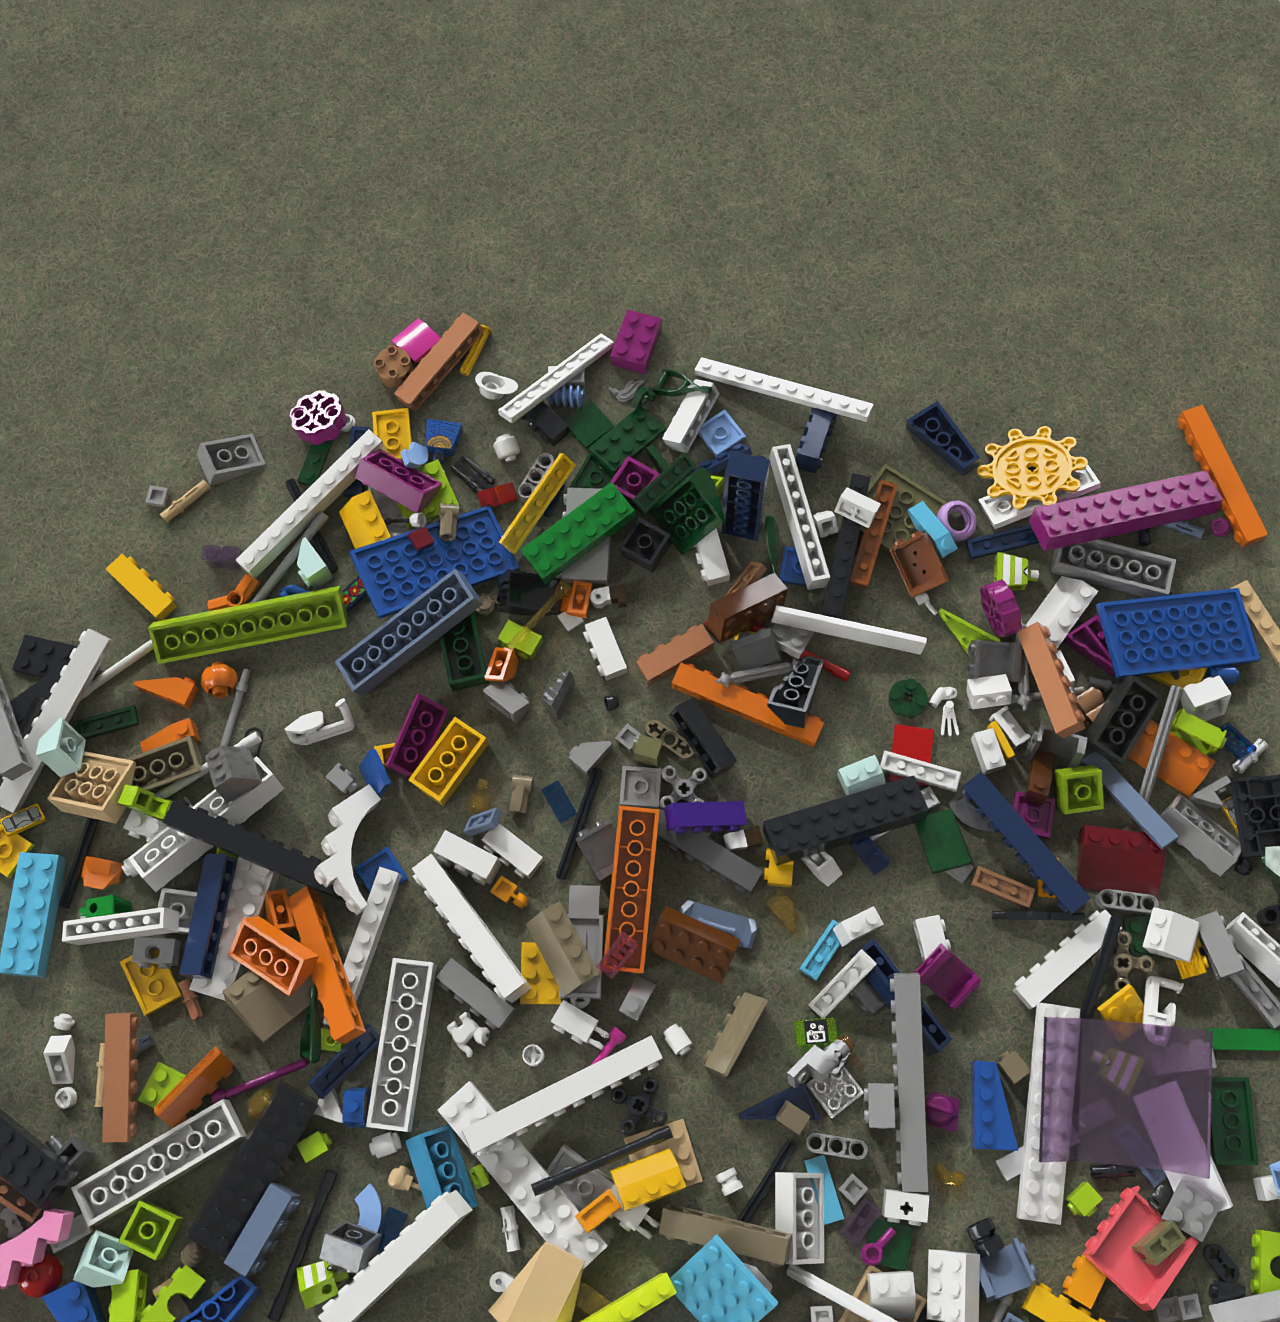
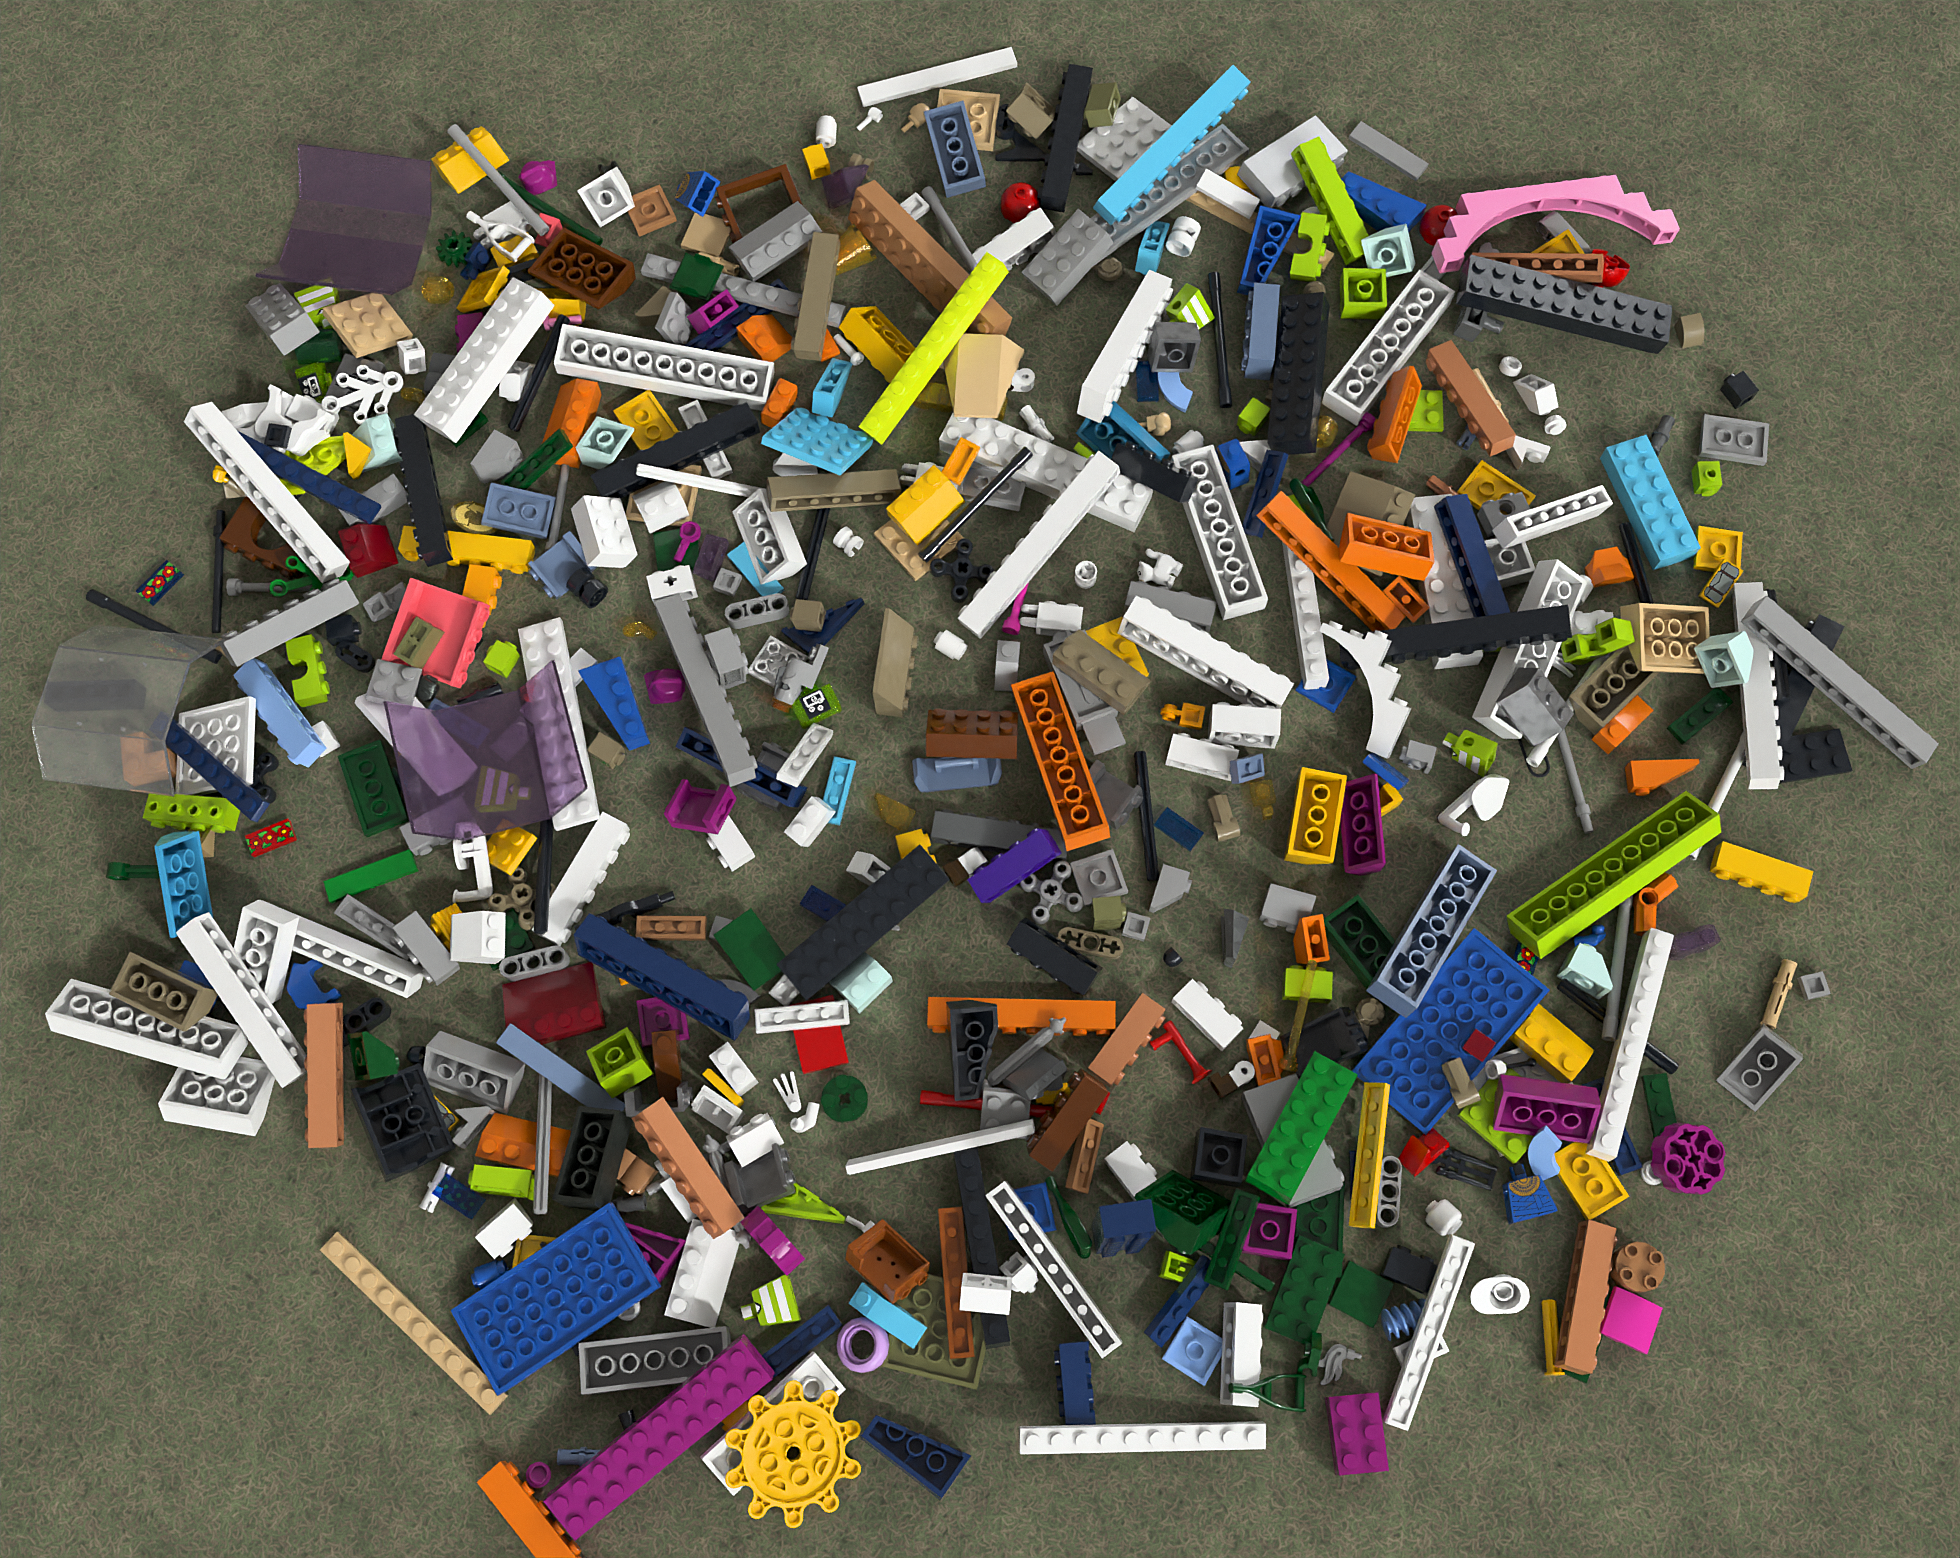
camera: 155 degrees right, 0 degrees up
green torso [79,895,132,919] -> none
orange plant [201,661,238,698] -> none
clear pink slope [596,932,638,979] -> none
none -> black brick [1111,441,1198,503]
none -> red piece [1149,1020,1212,1084]
none -> lime torso [1443,730,1498,777]
none -> white slope [1506,436,1550,471]

